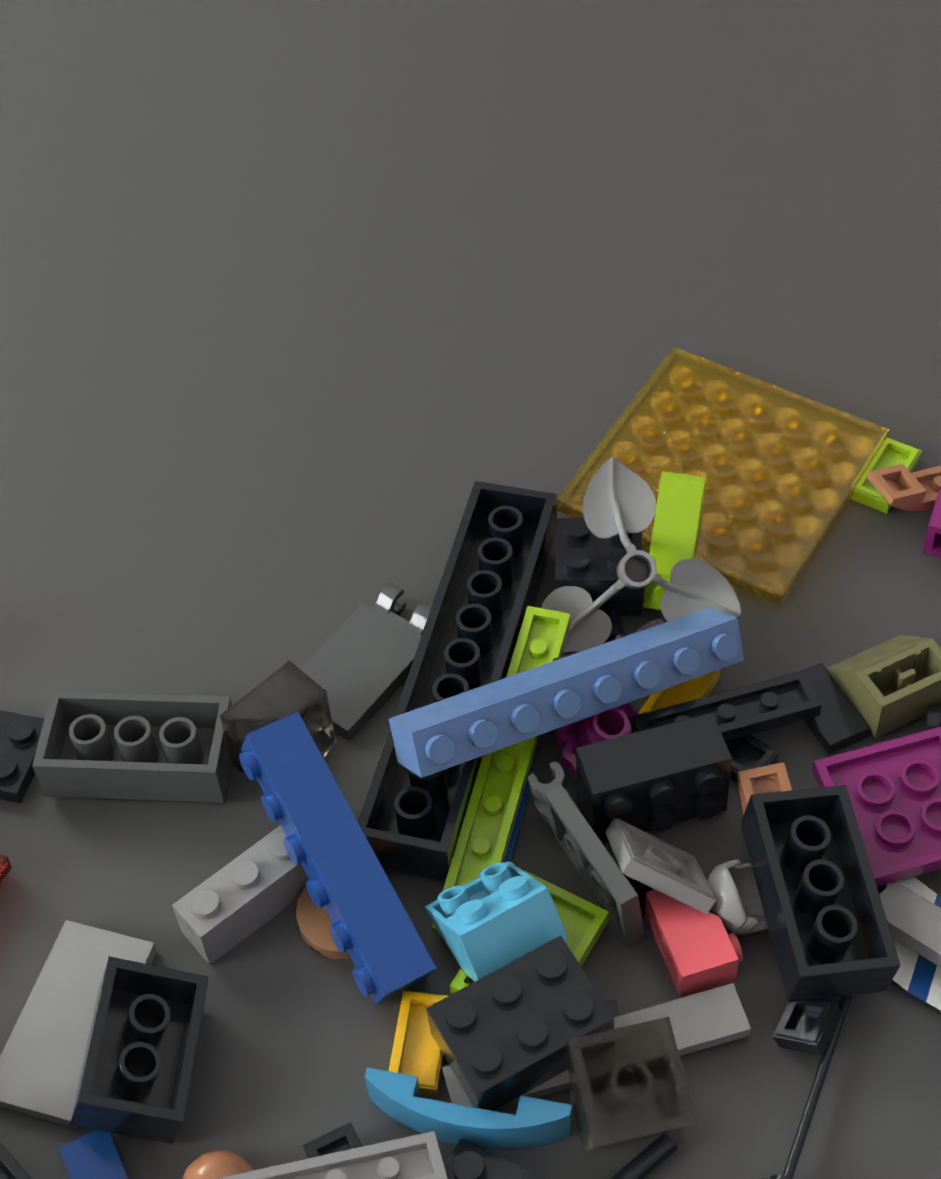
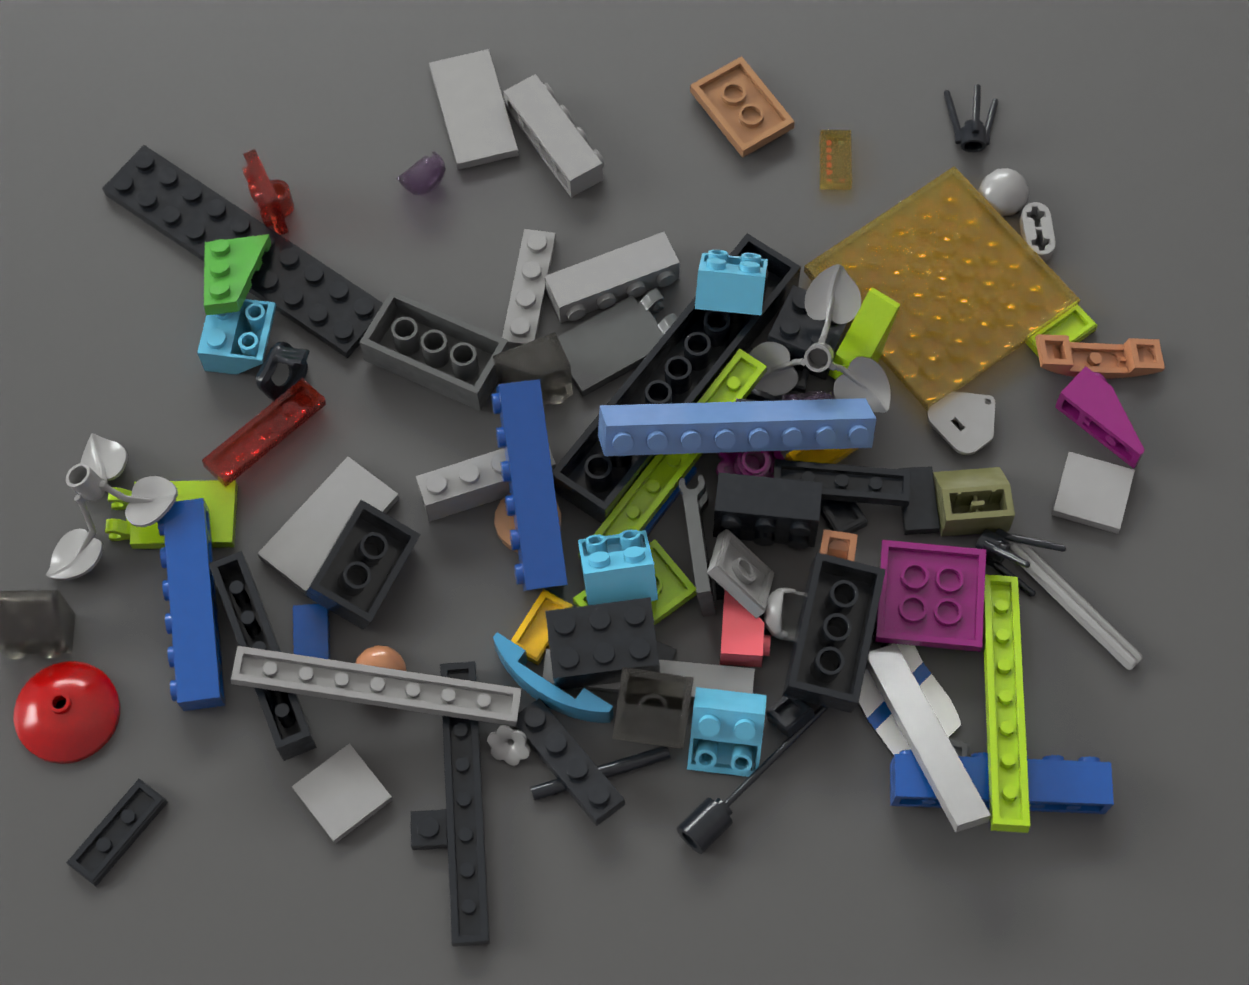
camera: 20 degrees right, 15 degrees up
none -> clear purple hair [396,151,446,195]
none -> light grey tile [429,49,519,170]
none -> light grey plate [502,229,556,351]
none -> light grey brick [504,74,605,198]
none -> light grey brick [545,232,680,323]
none -> medium azure slope [687,687,767,777]
none -> medium nougat plate [690,56,795,158]
none -> medium azure slope [695,250,768,316]
none -> clear yellow tile [819,130,852,190]
none -> light grey piece [927,391,995,455]
none -> black plant [944,84,998,152]
none -> light grey hair [978,168,1029,216]
none -> light grey beam [1019,202,1055,263]

